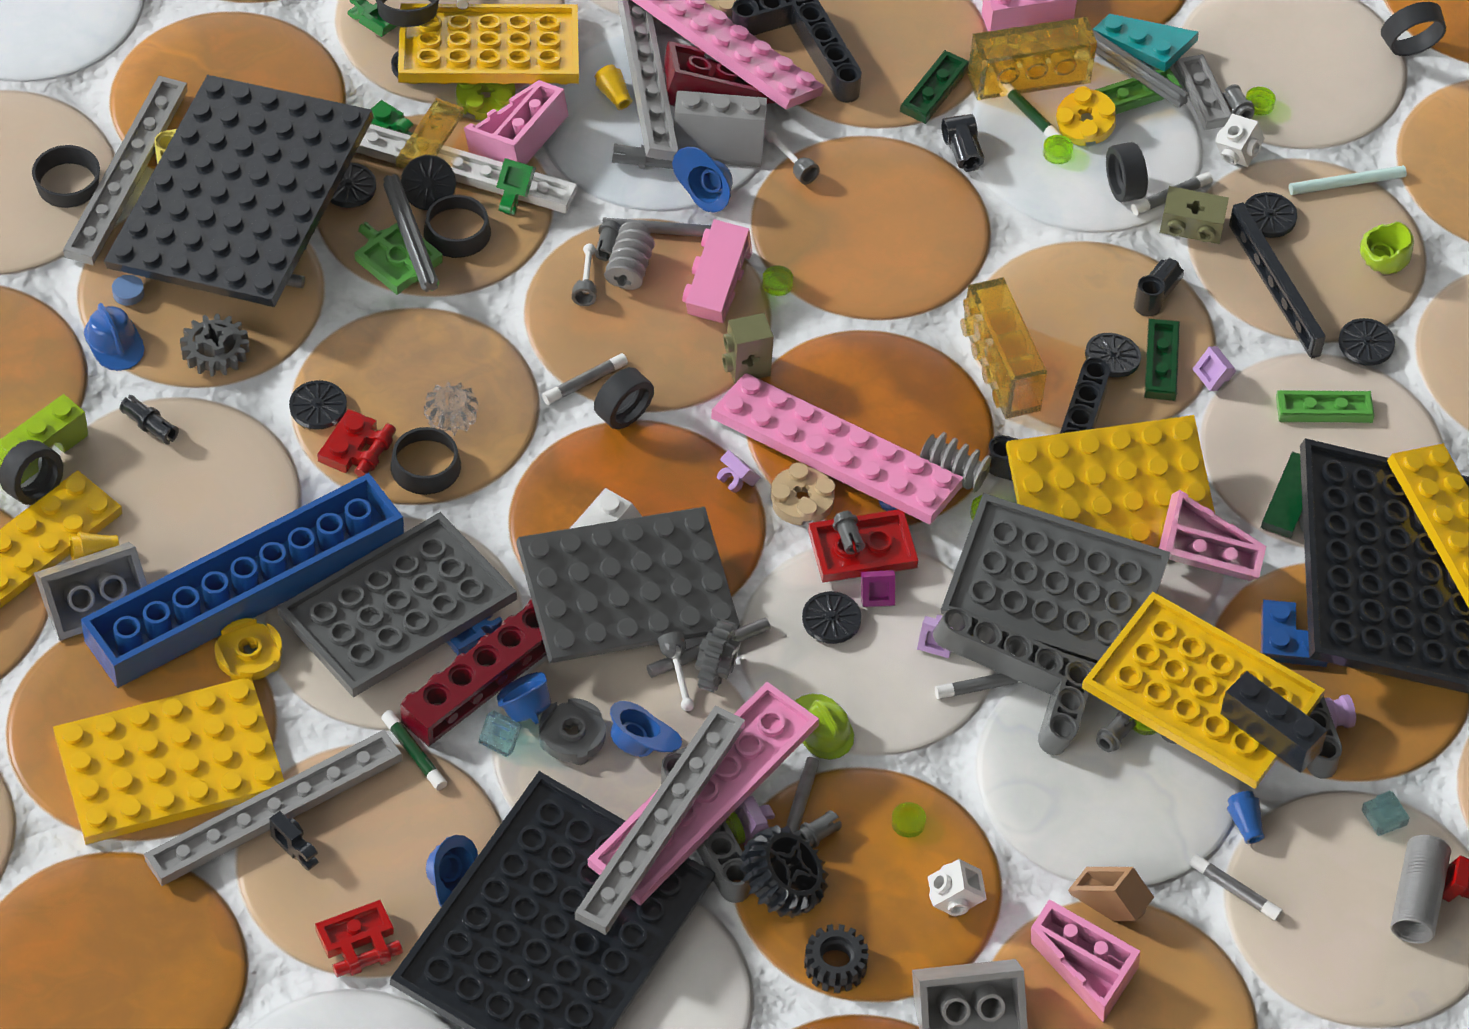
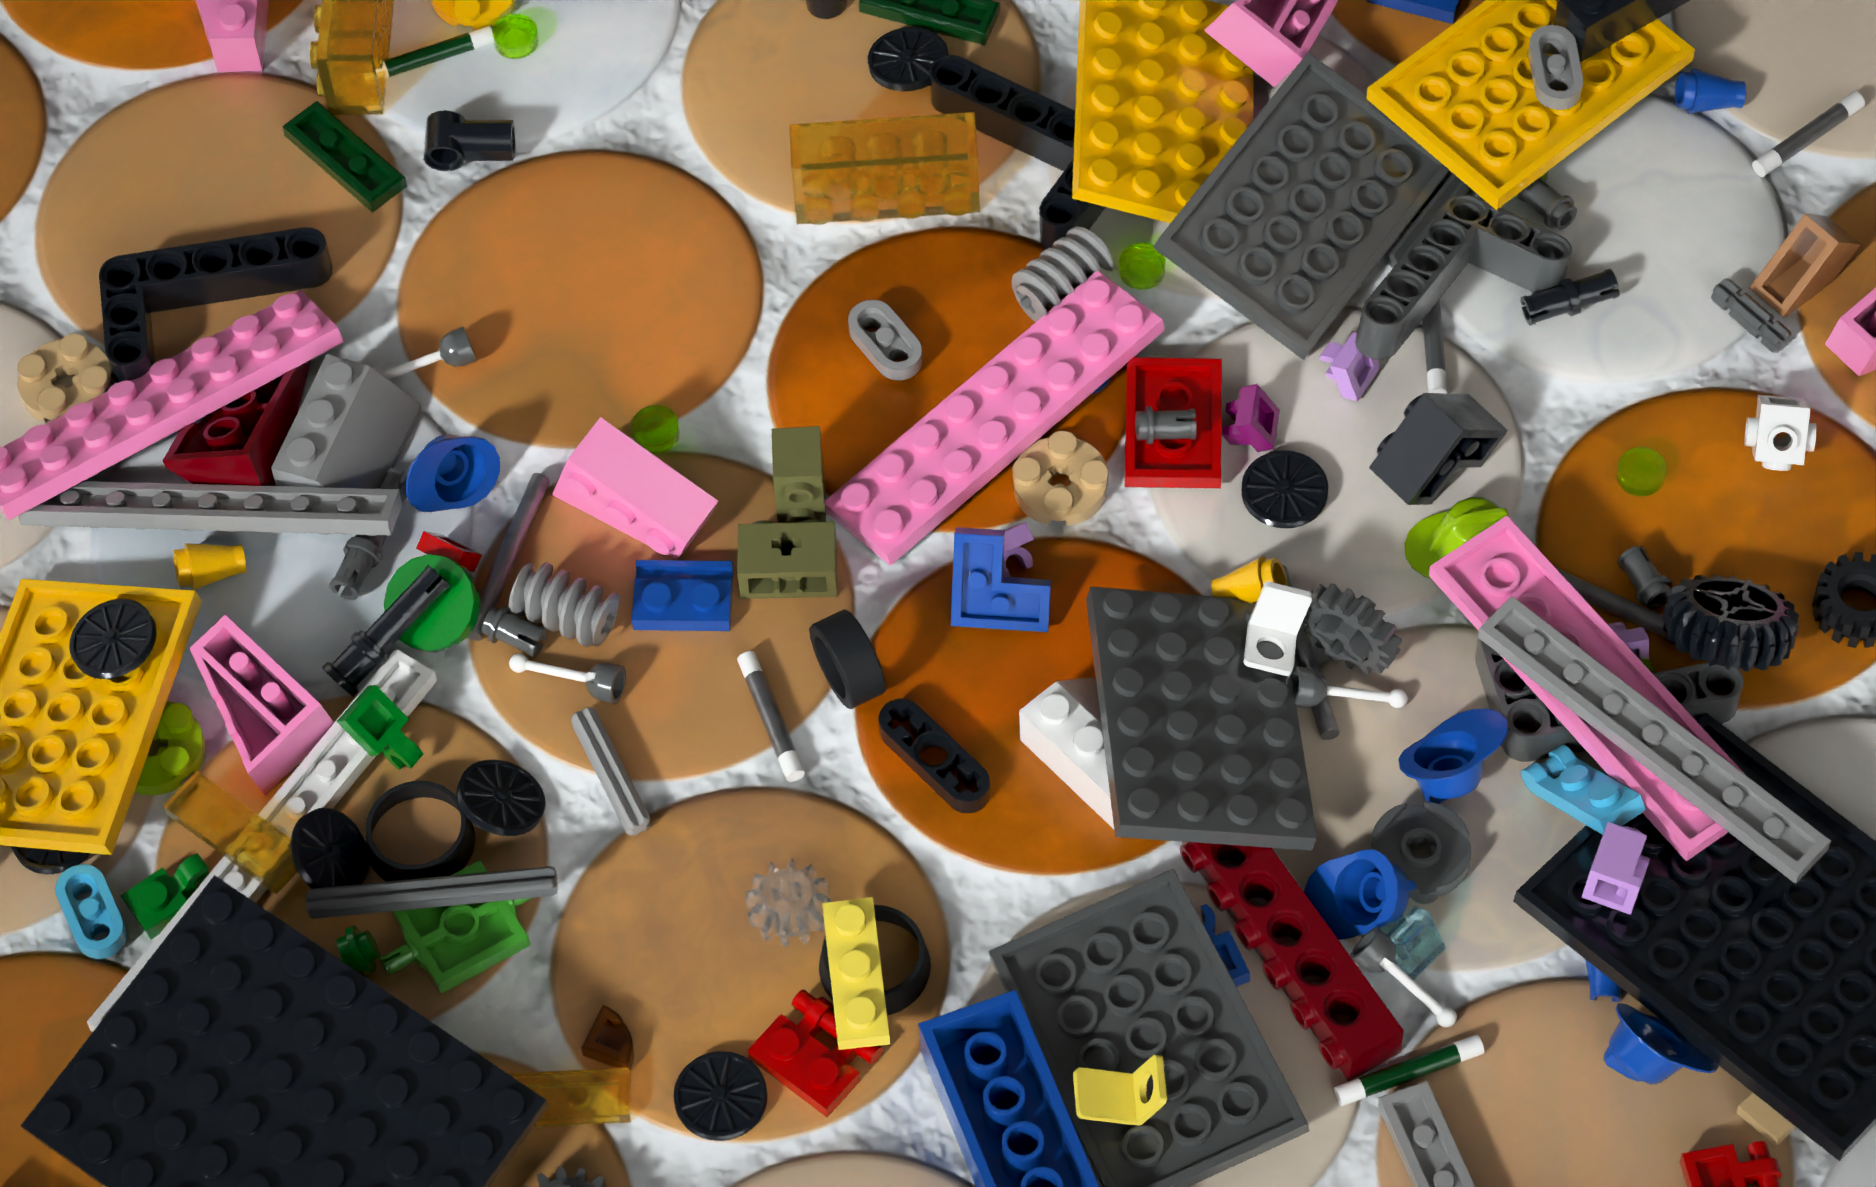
camera: 70 degrees left, 5 degrees up
none -> medium azure plate [55,864,127,959]
none -> black wheel [69,599,157,679]
none -> black pin [322,564,451,697]
none -> green plate [336,925,380,975]
none -> green tile [384,554,481,653]
none -> red tile [416,531,483,572]
none -> black wheel [456,759,546,836]
none -> clear yellow tile [508,1067,631,1127]
none -> light grey axle [571,707,651,836]
none -> reddish brown tile [581,1005,634,1073]
none -> blue plate [632,560,734,631]
none -> olive brick [737,519,837,599]
none -> light yellow plate [822,897,890,1050]
none -> light grey plate [848,300,923,380]
none -> black beam [878,699,990,813]
none -> blue plate [951,527,1051,632]
none -> light yellow bracket [1073,1055,1167,1126]
none -> yellow cone [1211,556,1288,603]
none -> white bracket [1243,582,1312,676]
none -> hinge [1350,927,1457,1028]
none -> black brick [1369,393,1508,505]
none -> black pin [1520,268,1620,326]
none -> medium azure plate [1521,744,1646,835]
none -> light grey plate [1528,25,1583,110]
none -> lavender brick [1581,822,1650,915]
none -> dark grey axle [1711,278,1792,353]

